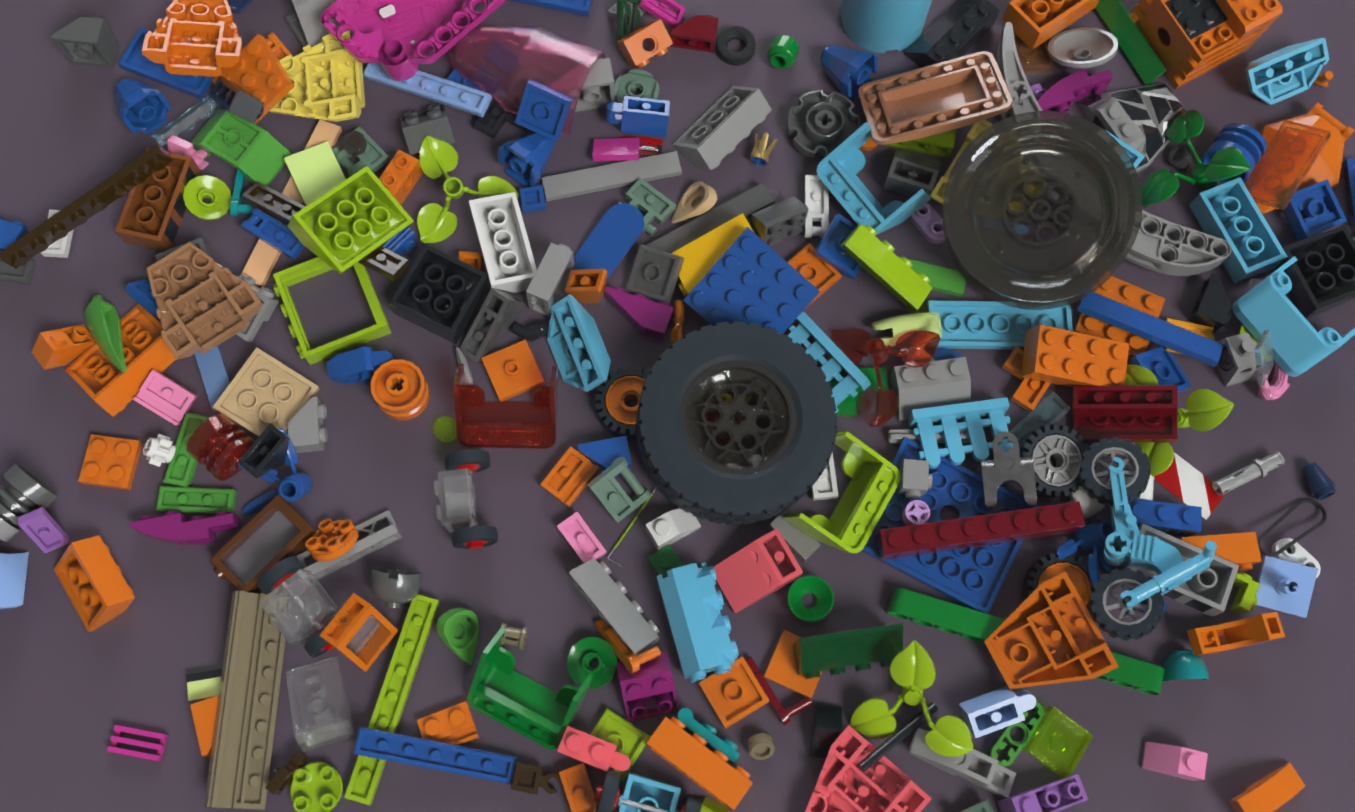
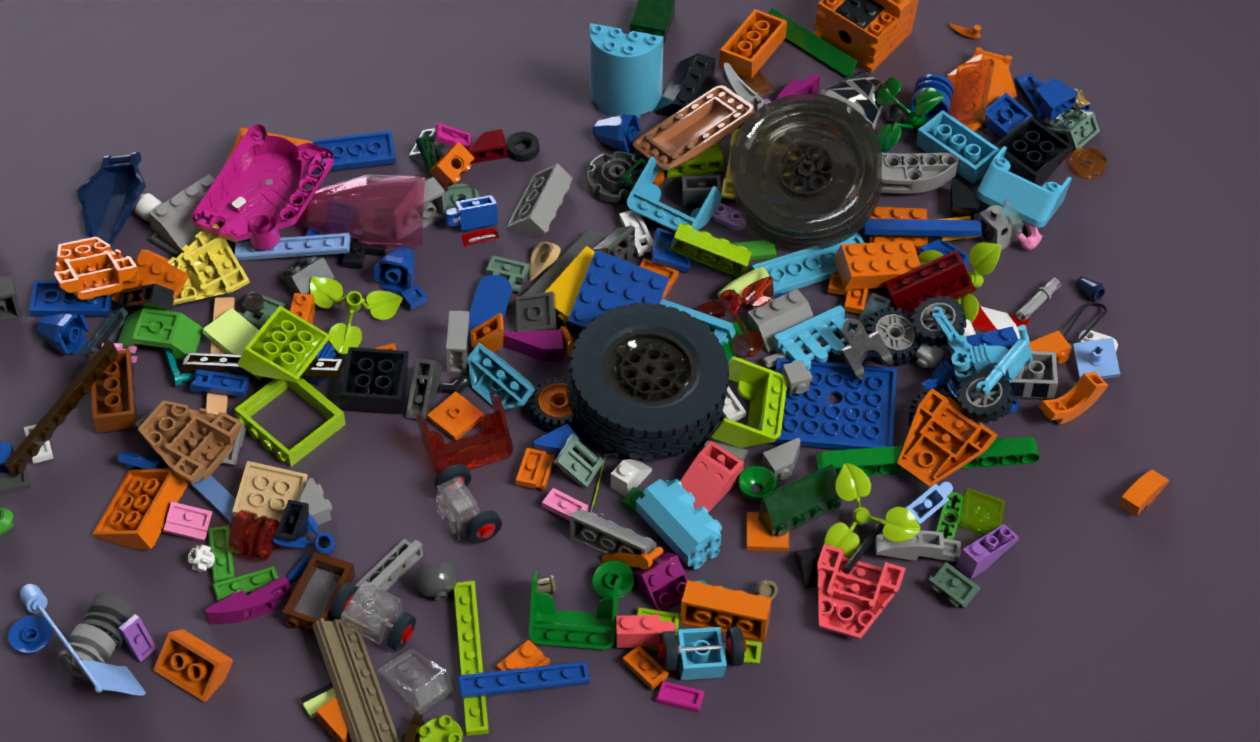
camera: 20 degrees left, 20 degrees down
orange slope [31,324,95,370] -> none
orange plate [78,434,143,491] -> none
bright green piece [84,295,127,373] -> none
lime dish [183,175,232,220] -> none
orange tile [305,519,358,562] -> none
orange window [319,593,398,672] -> none
blue hinge [326,346,397,384] -> none
orange wheel [371,359,430,421] -> none
clear neon green tile [433,416,459,442] -> none
bright green piece [436,608,479,665] -> none
light grey bar [453,347,473,393] -> none
white slope [469,192,537,293] -> none
dark brown plate [510,762,560,794] -> none
blue plate [515,79,573,142] -> none
light grey tile [542,151,682,202] -> none
dark pink tile [592,138,640,161] -> none
orange plate [698,656,770,729] -> none
dark red piece [745,657,812,727] -> none
pearl gold piece [750,132,778,167] -> none
green head [767,35,799,69] -> none
dark red brick [875,501,1085,561] -> none
lavender wheel [902,500,930,526] -> none
light grey dish [1048,27,1118,70] -> none
bright pink slope [1141,742,1208,781] -> none
teal helmet [1161,650,1209,682] -> none
lime bracket [1230,572,1260,615] -> none
medium azure wedge [1245,38,1330,105] -> none
none -> dark green tile [619,158,647,191]
none -> light grey slope [762,438,801,481]

